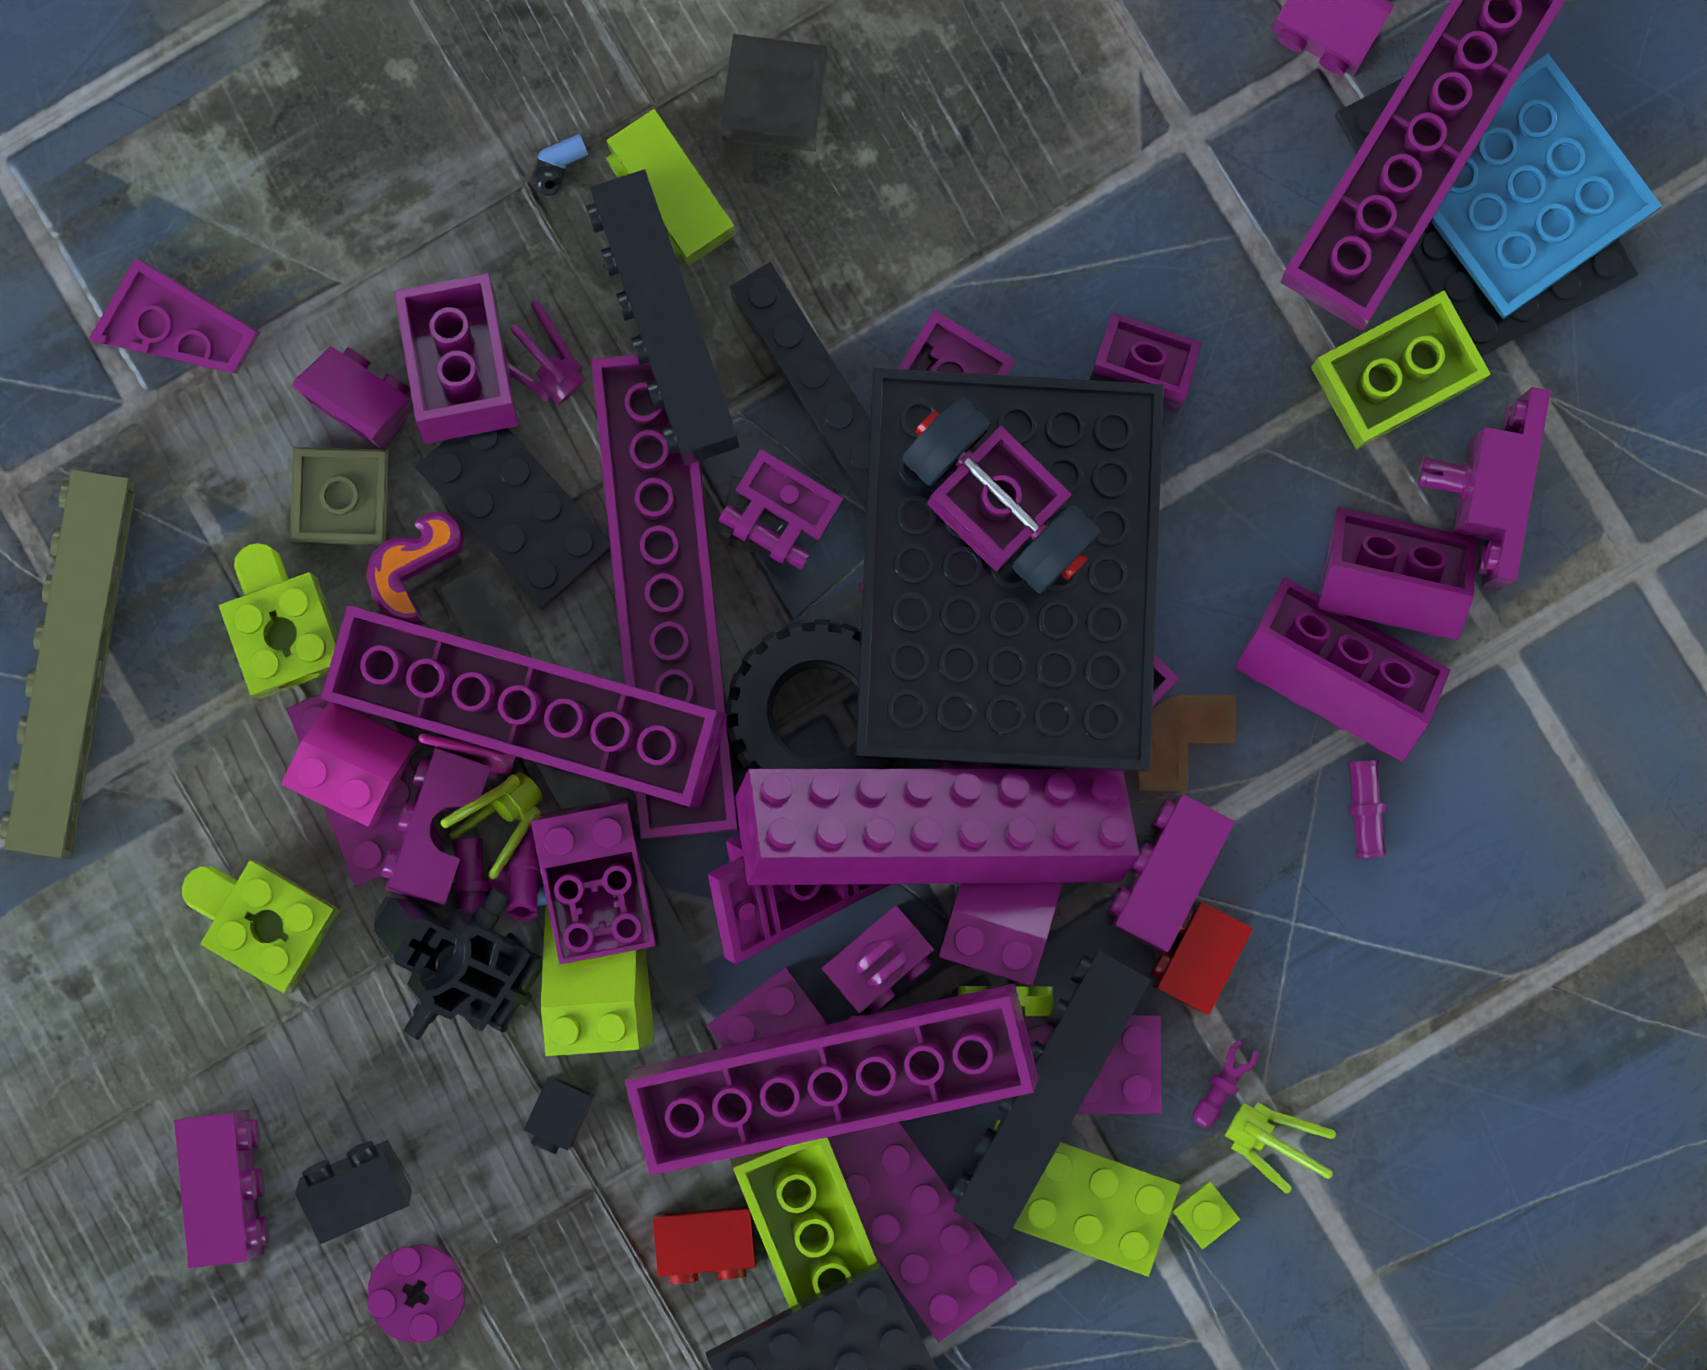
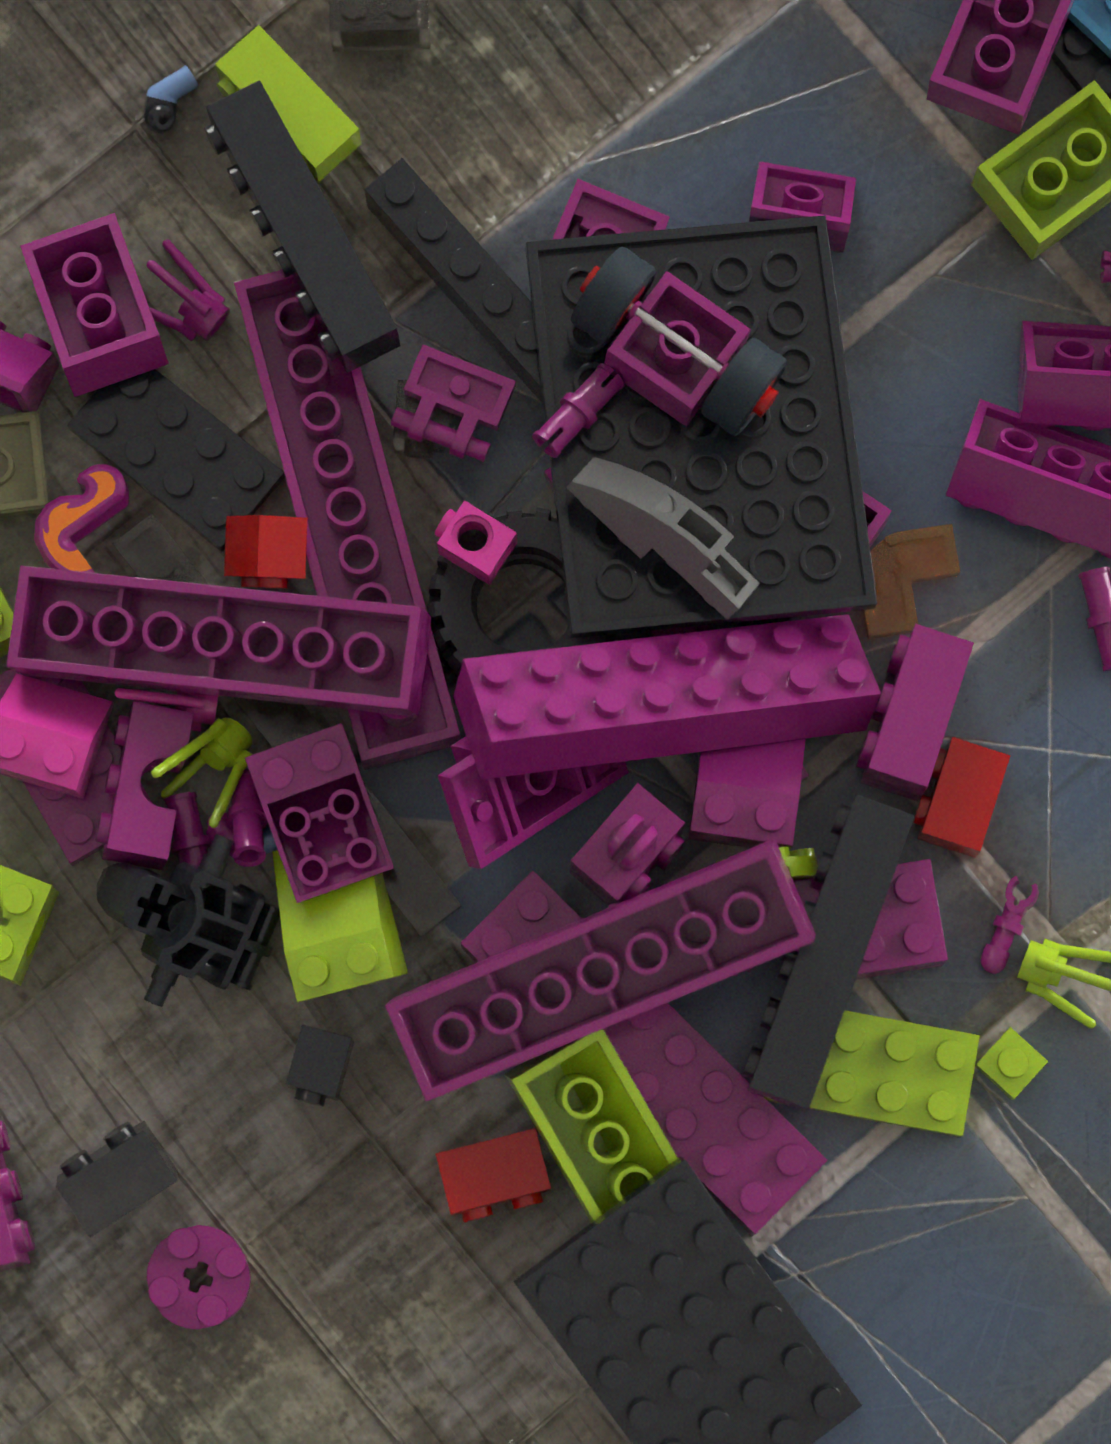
camera: 10 degrees left, 5 degrees down
none -> red brick [224,515,308,588]
none -> dark pink brick [434,500,517,585]
none -> magenta pin [532,363,625,458]
none -> dark grey slope [566,457,760,620]

